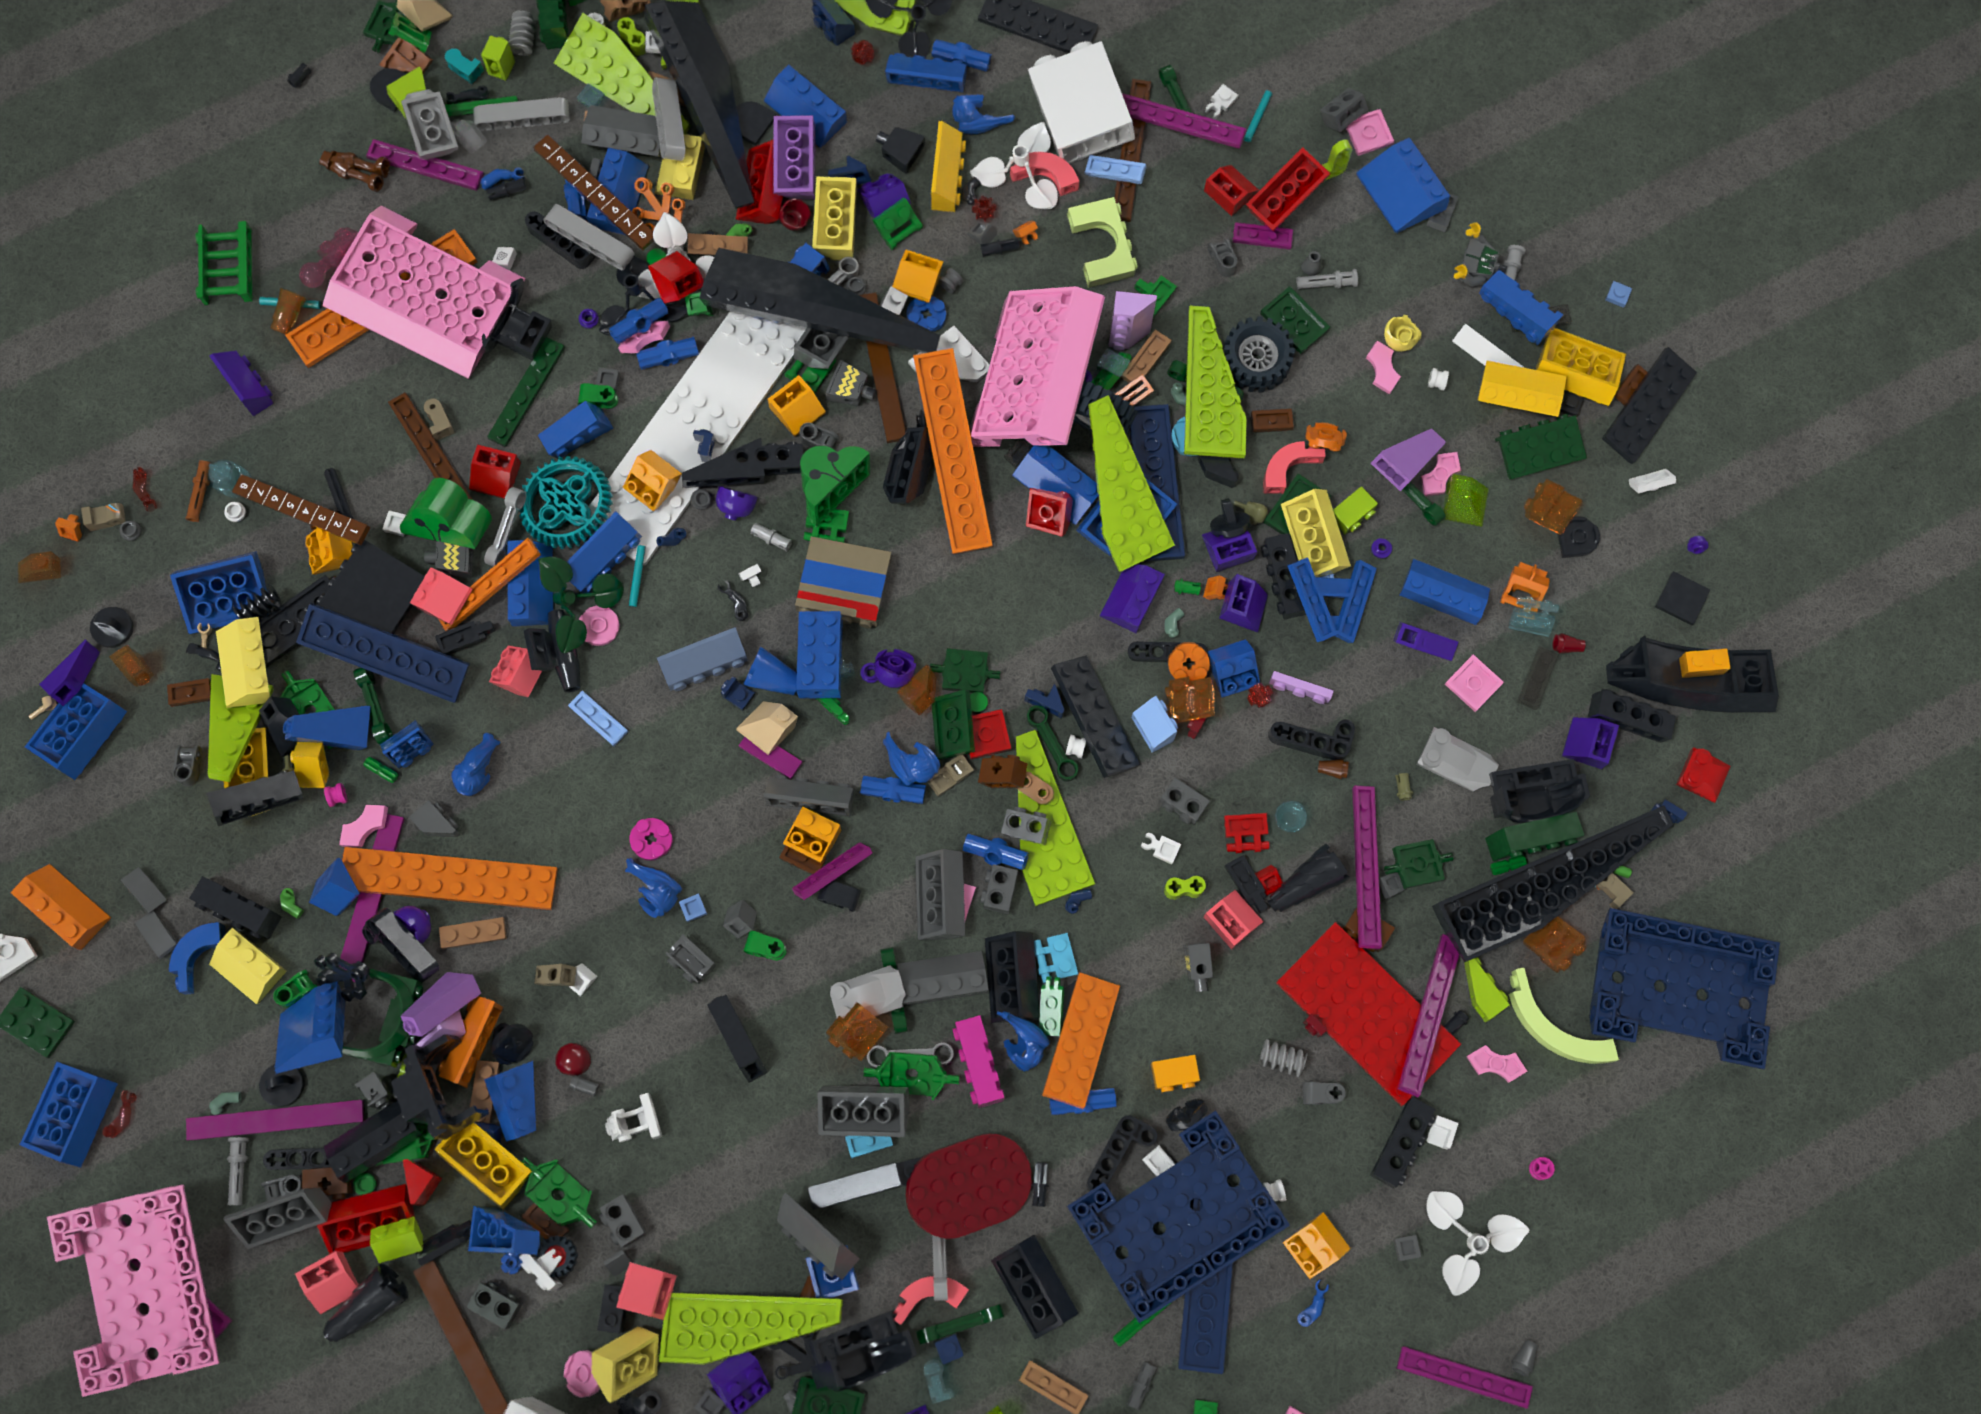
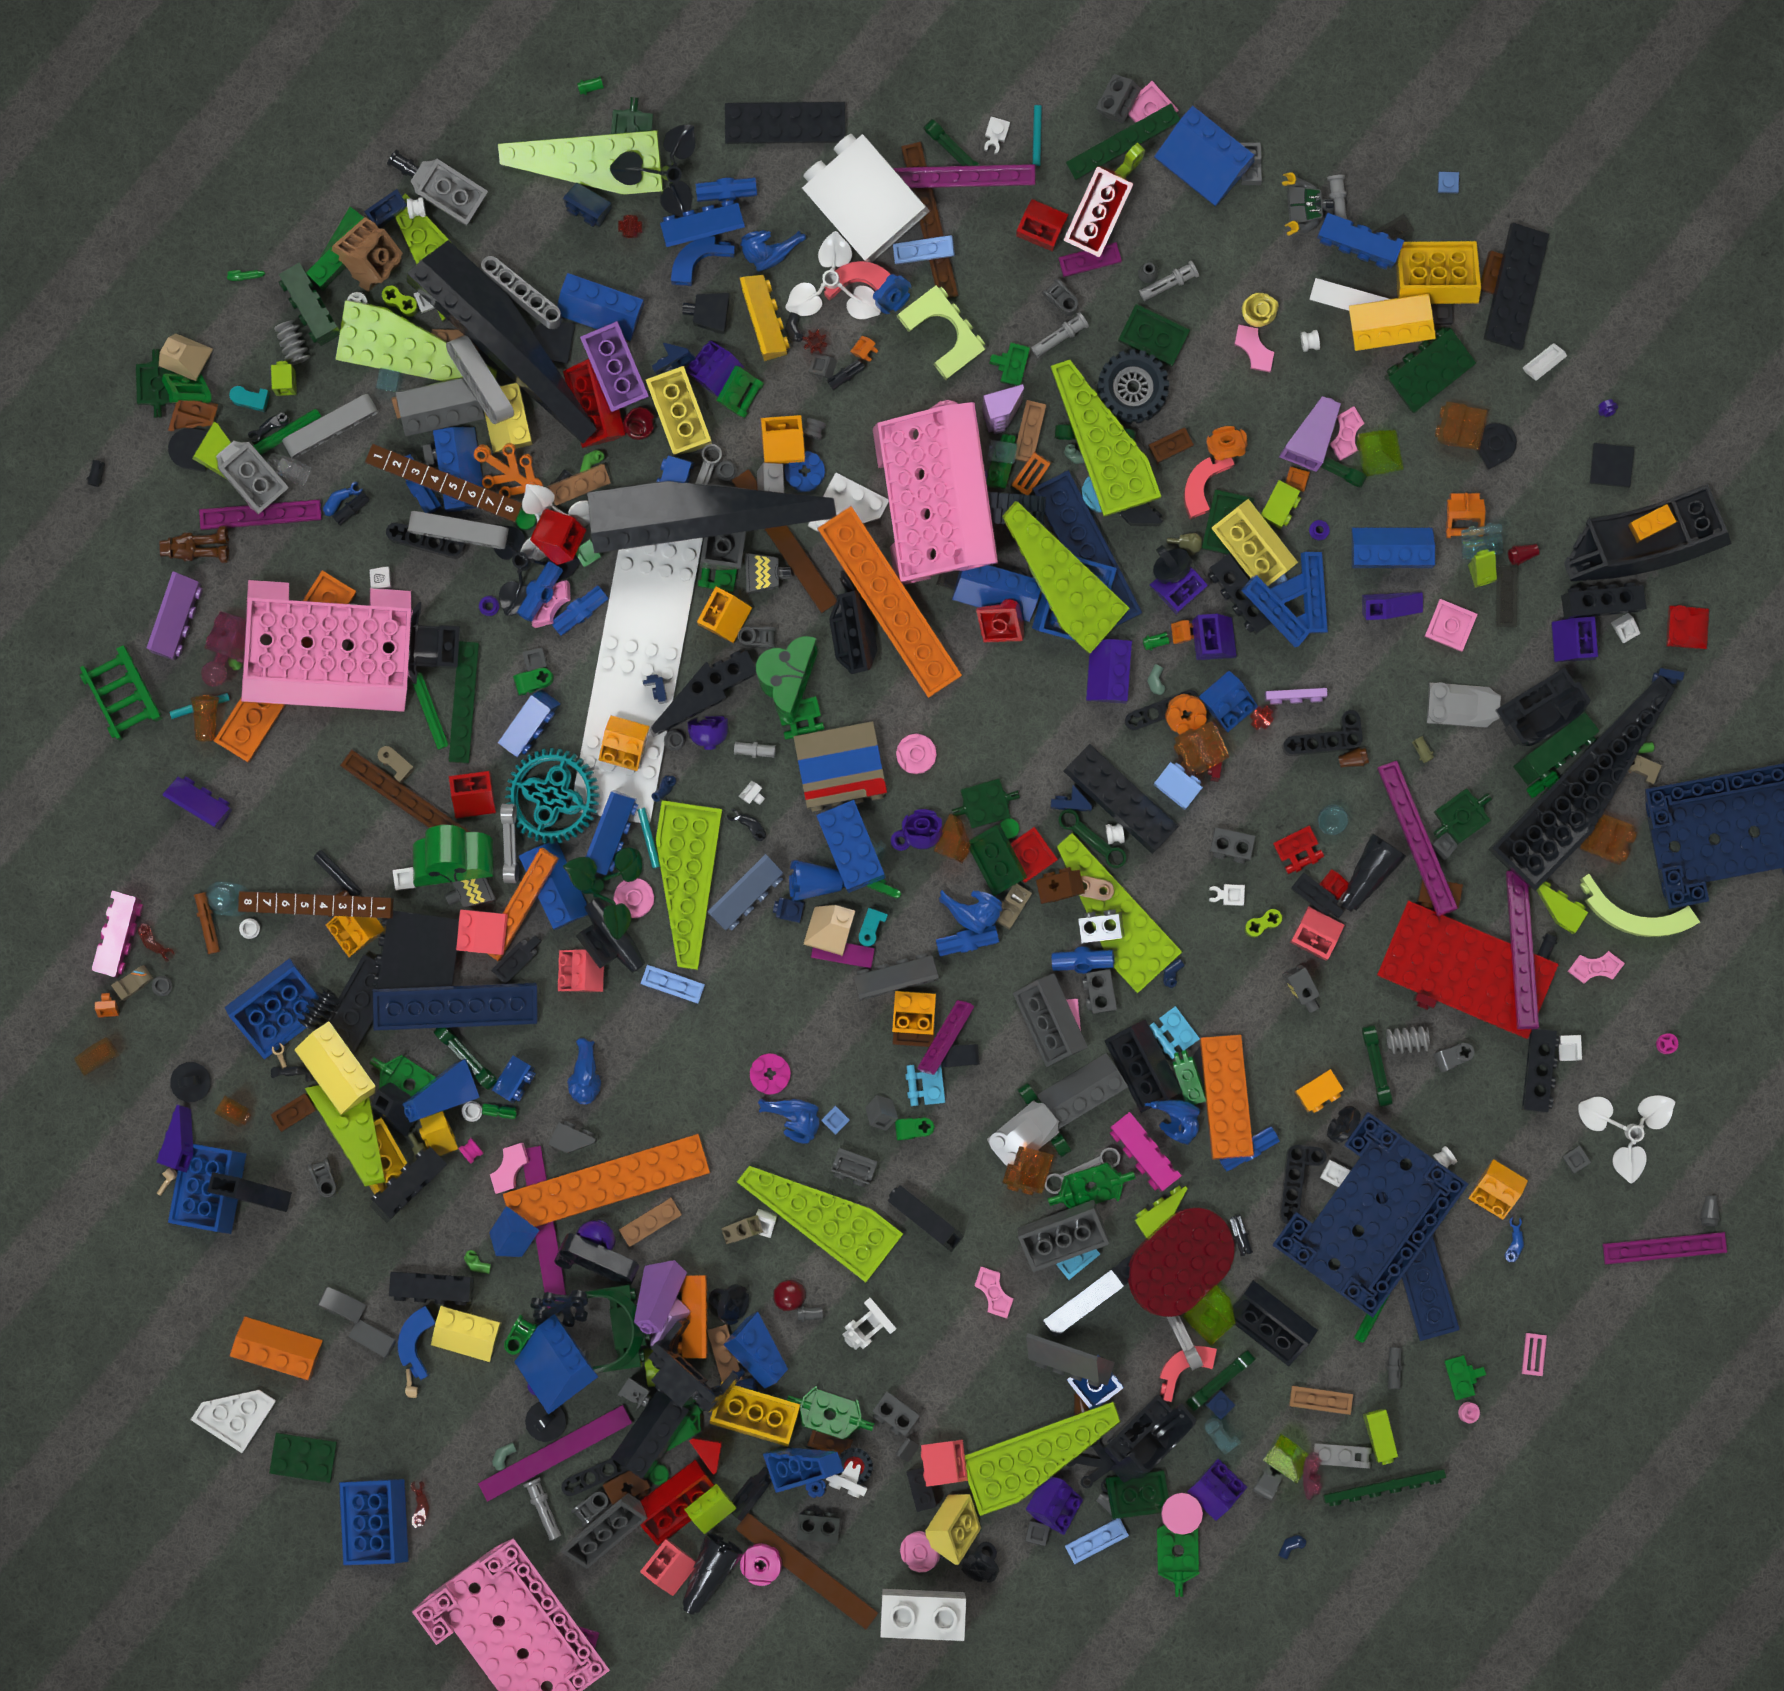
camera: 20 degrees left, 10 degrees up
none -> wedge [92,891,143,978]
none -> medium lavender slope [147,572,203,660]
none -> black slope [207,1172,292,1212]
none -> tan hand [405,1369,418,1398]
none -> green axle [412,673,448,750]
none -> white plate [462,1101,482,1122]
none -> light grey beam [481,256,562,329]
none -> lime wing [656,800,722,970]
none -> blue arch [671,236,735,286]
none -> lime wing [737,1166,903,1282]
none -> dark pink plate [740,1544,782,1586]
none -> teal leg [859,908,888,947]
none -> blue plate [873,274,911,314]
none -> bright pink tile [896,734,937,774]
none -> medium azure plate [905,1064,945,1106]
none -> bright pink tile [975,1267,1013,1318]
none -> light grey pin [1031,312,1089,358]
none -> dark green plate [1066,103,1180,180]
none -> lime slope [1134,1185,1187,1239]
none -> clear neon green slope [1182,1285,1235,1345]
none -> orange tile [1285,466,1310,492]
none -> dark green piece [1362,1025,1393,1107]
none -> lime slope [1468,549,1497,588]
none -> white slope [1611,613,1641,643]

